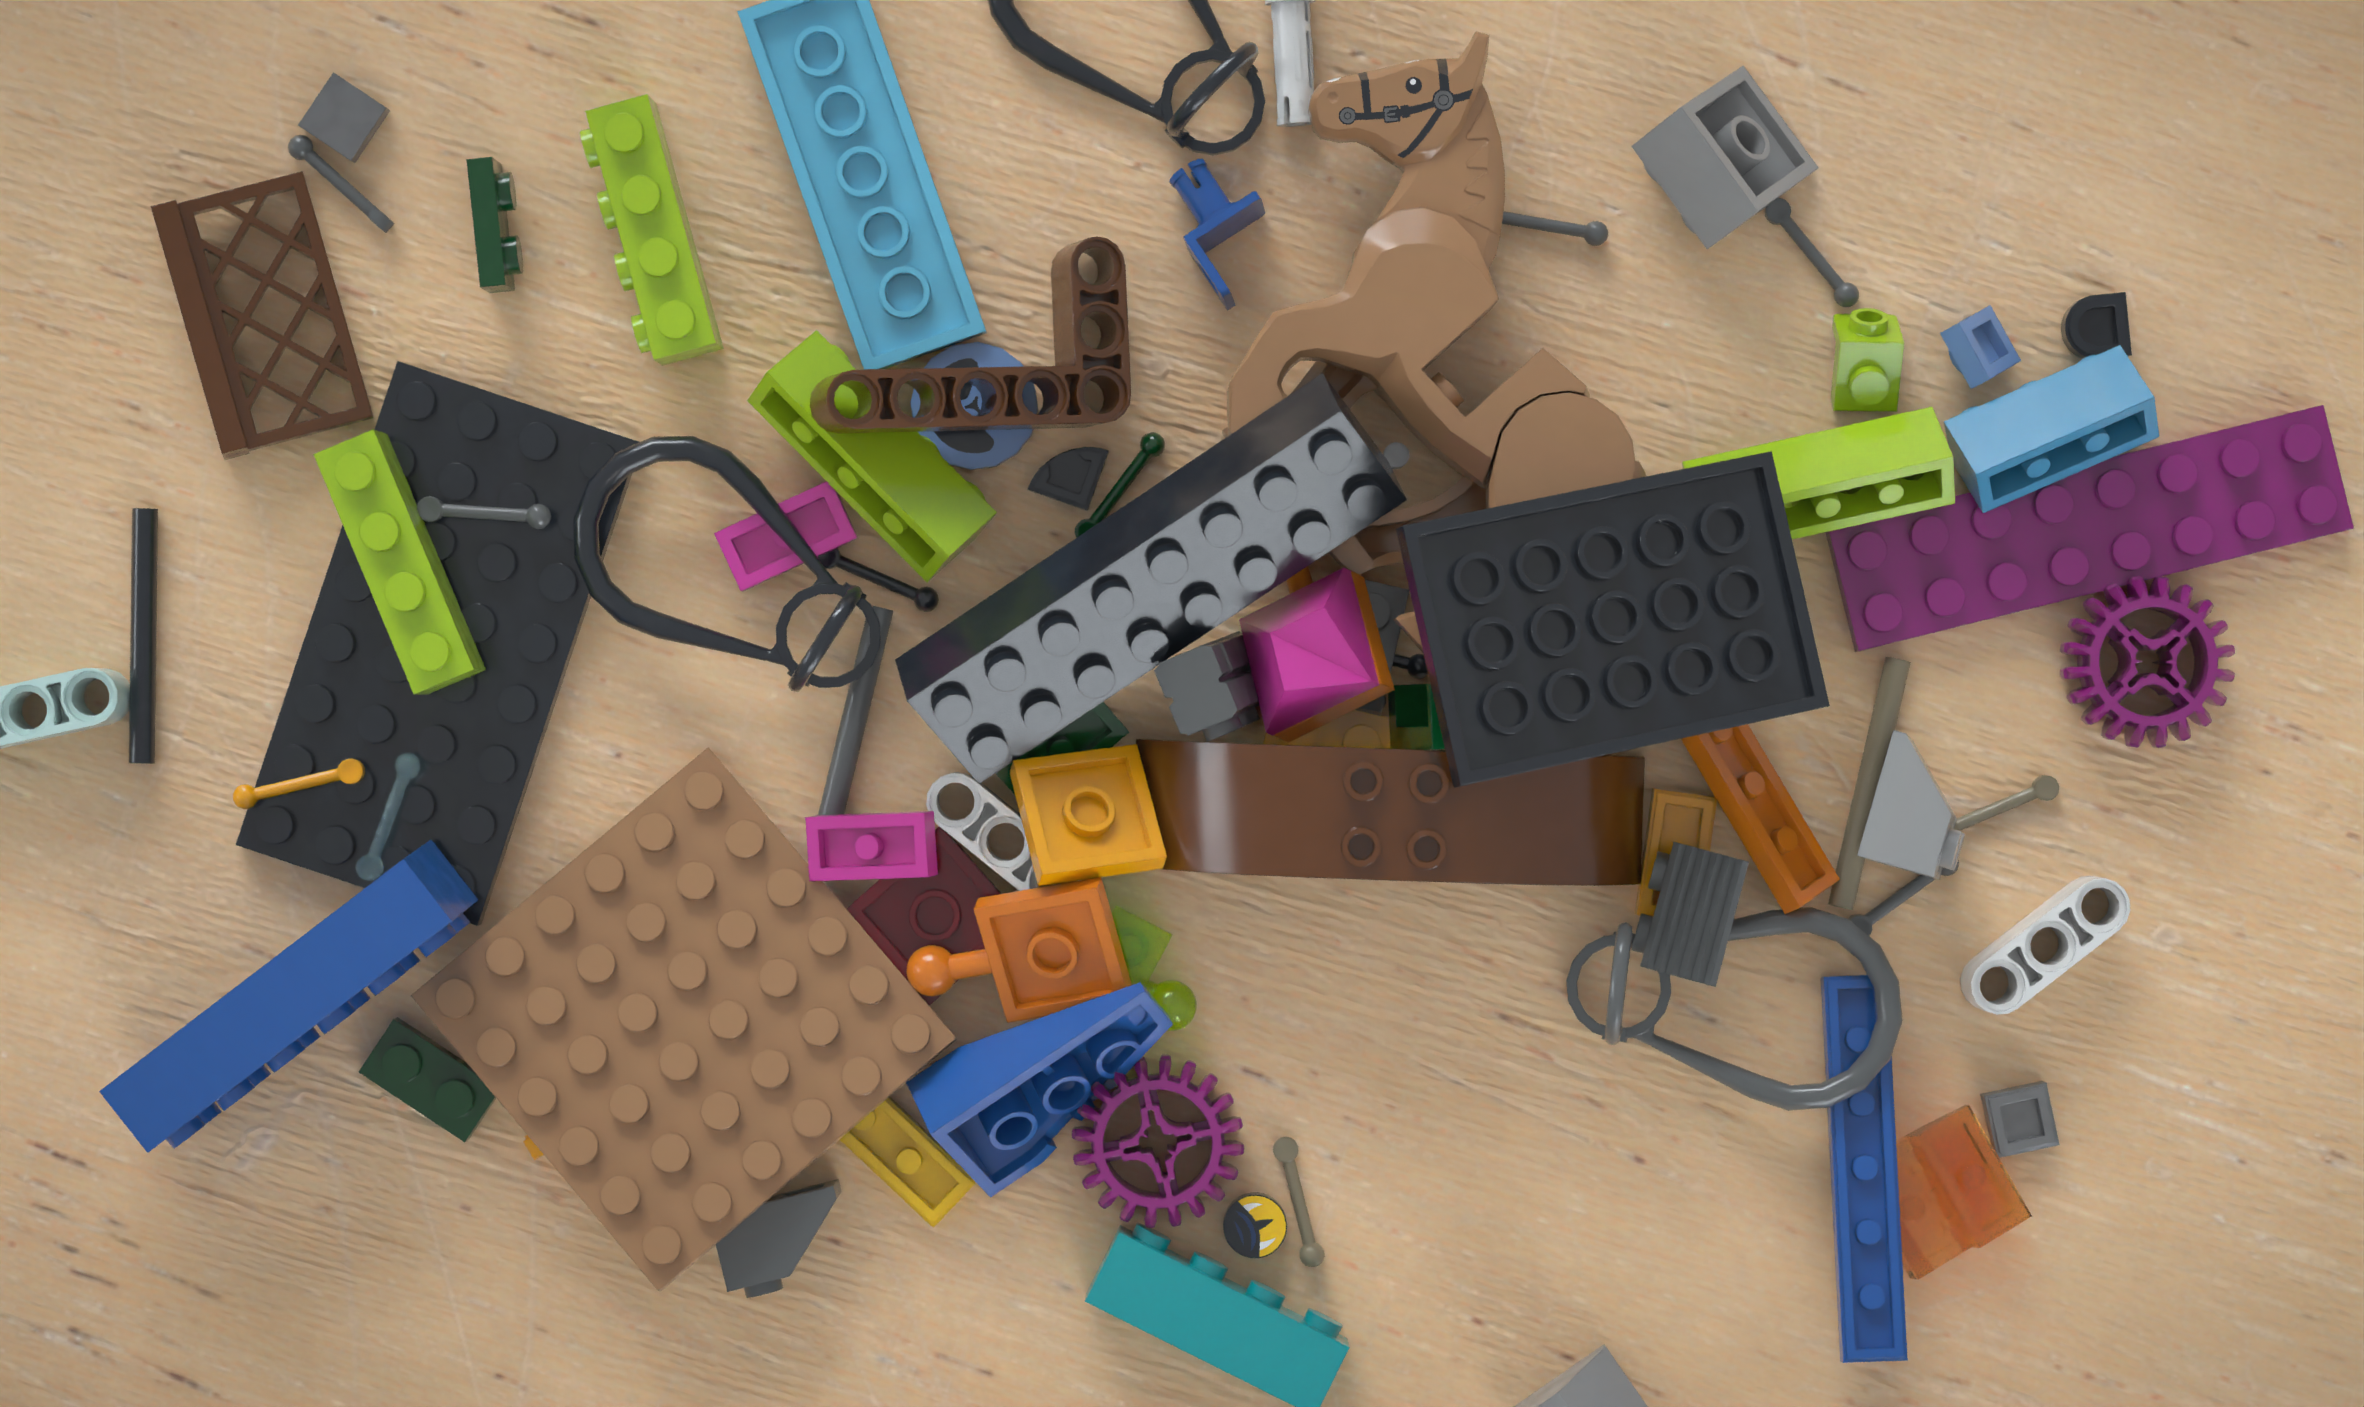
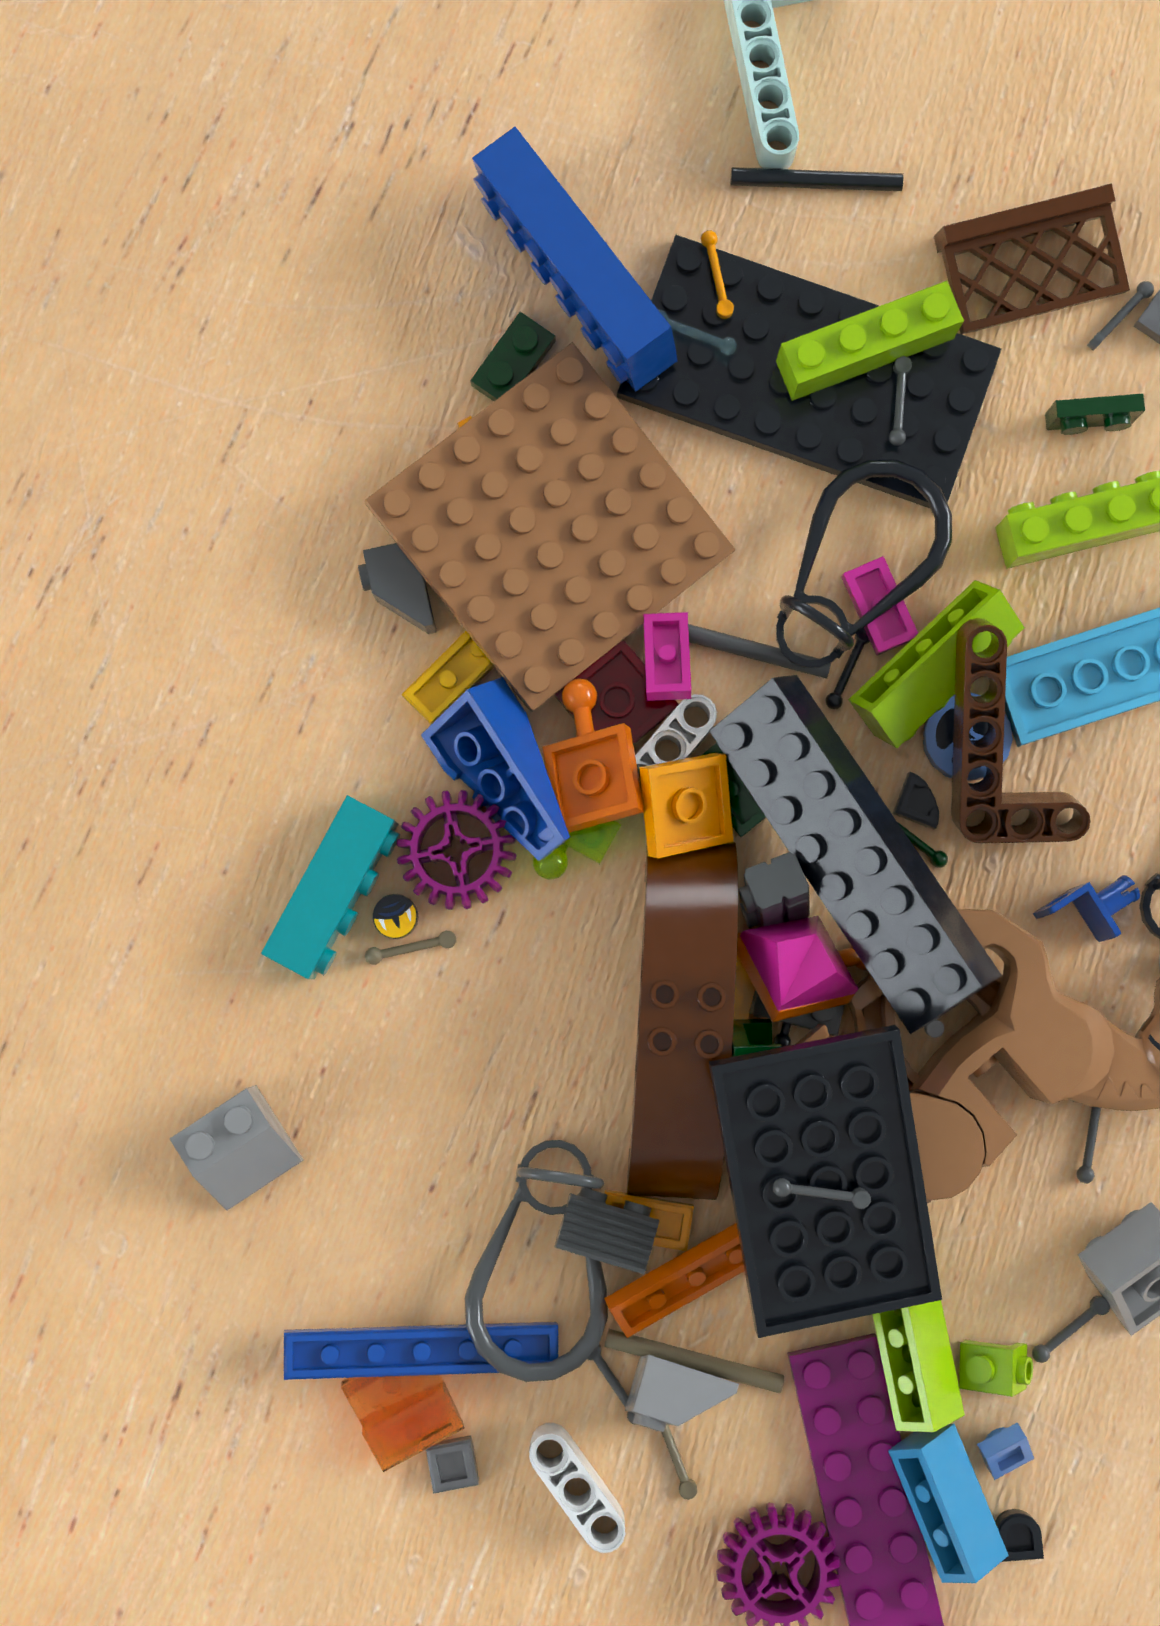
camera: 95 degrees right, 5 degrees down
none -> dark grey hinge [773,1178,871,1209]

